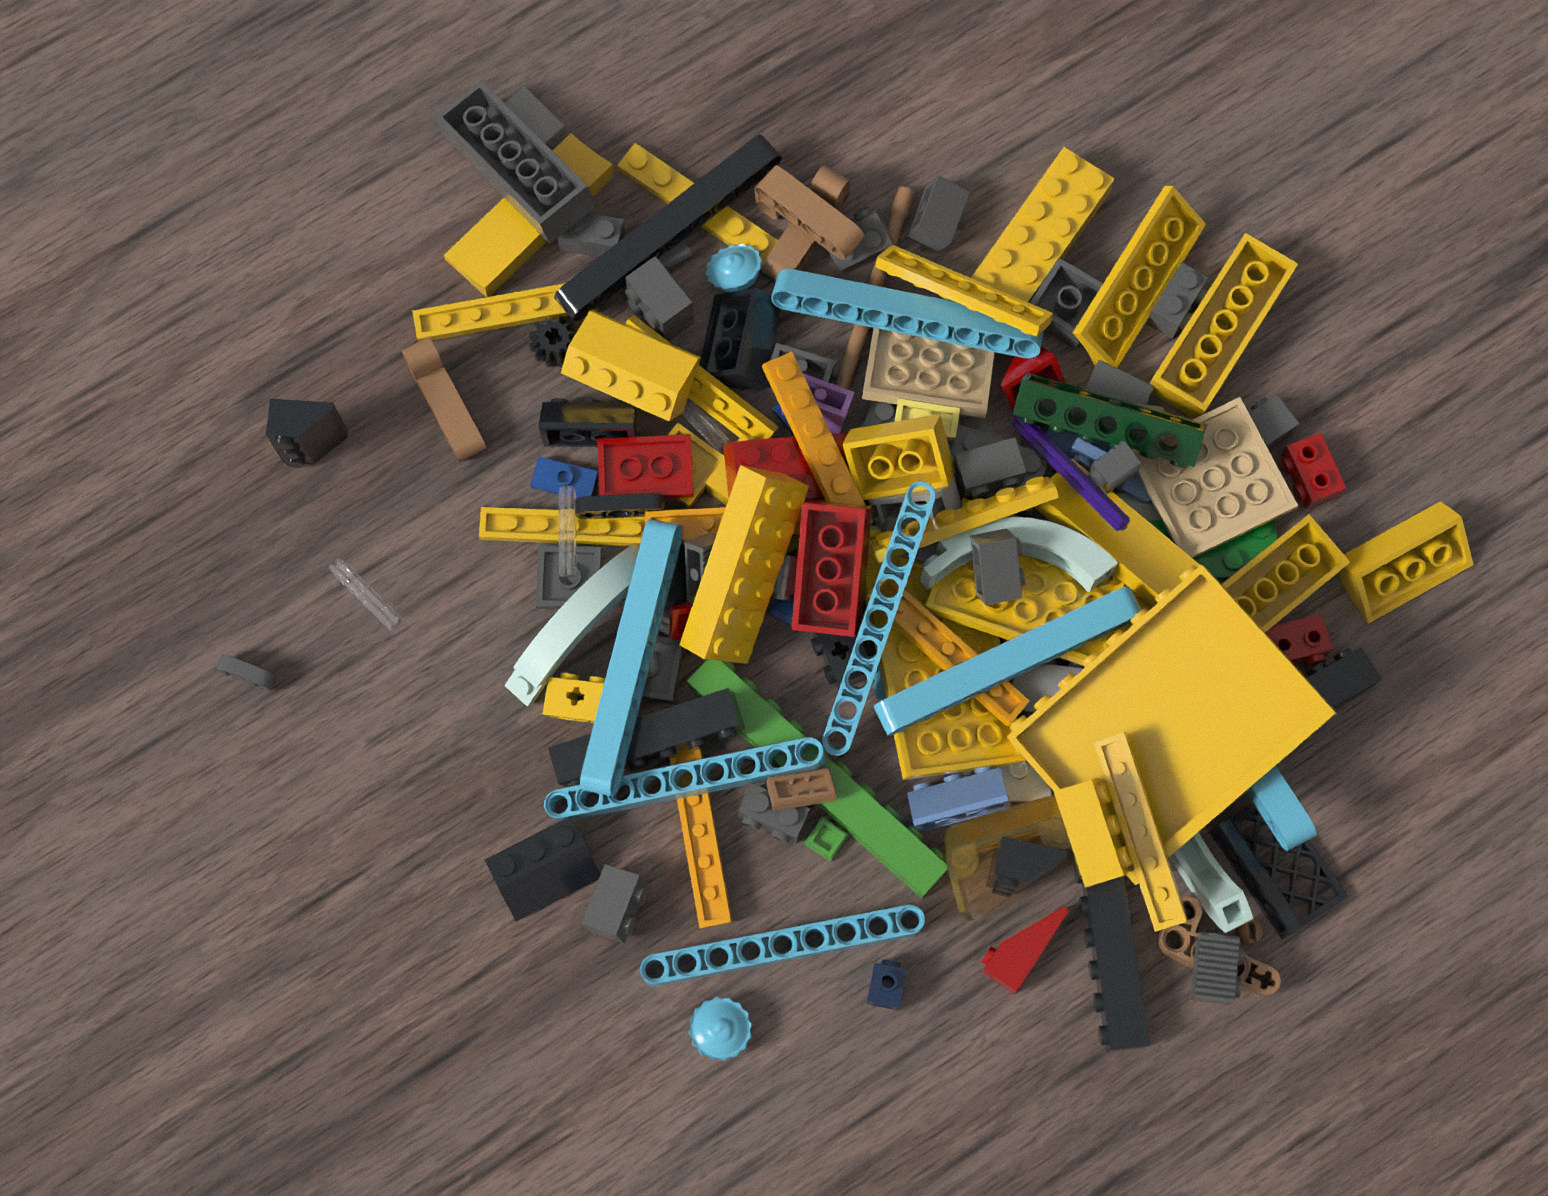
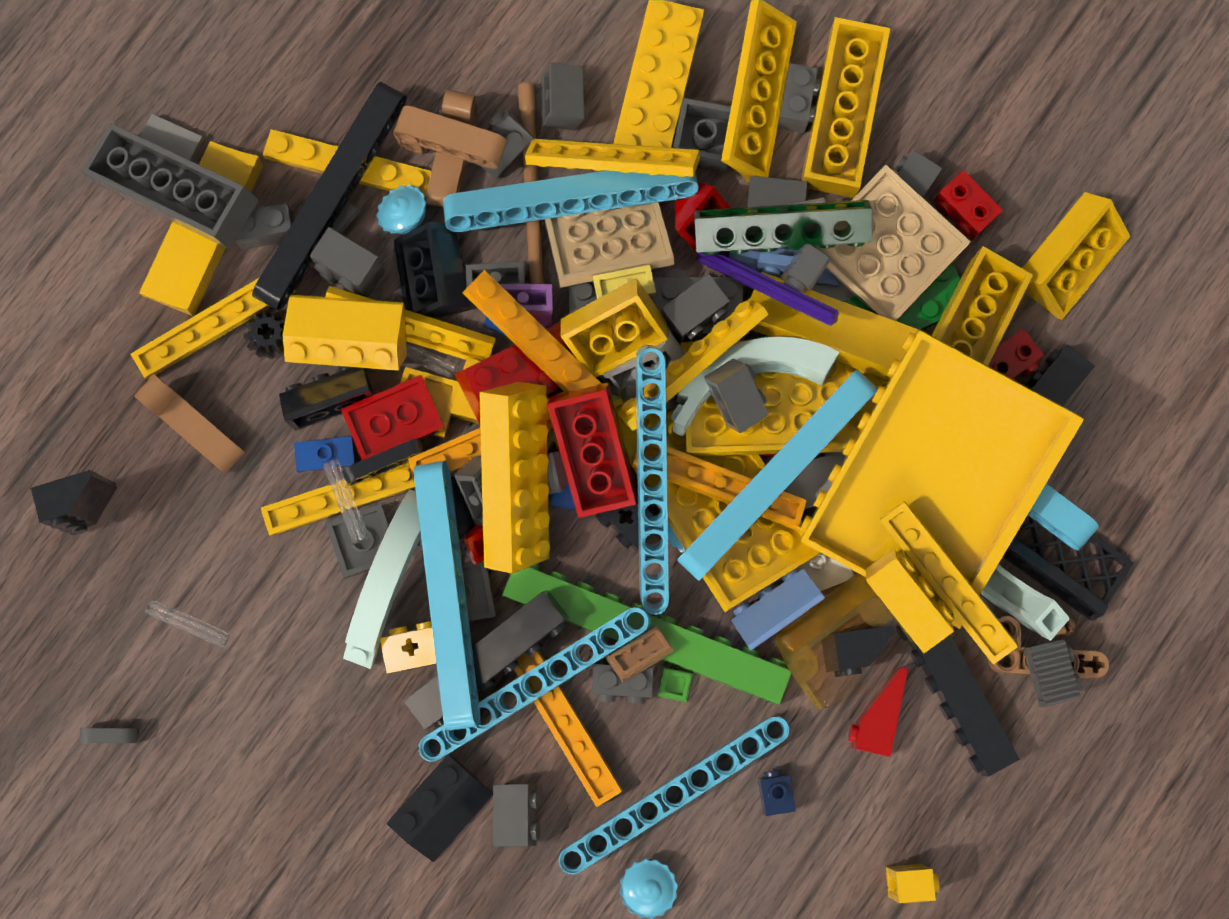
camera: 25 degrees left, 5 degrees up
none -> yellow brick [886,864,940,903]

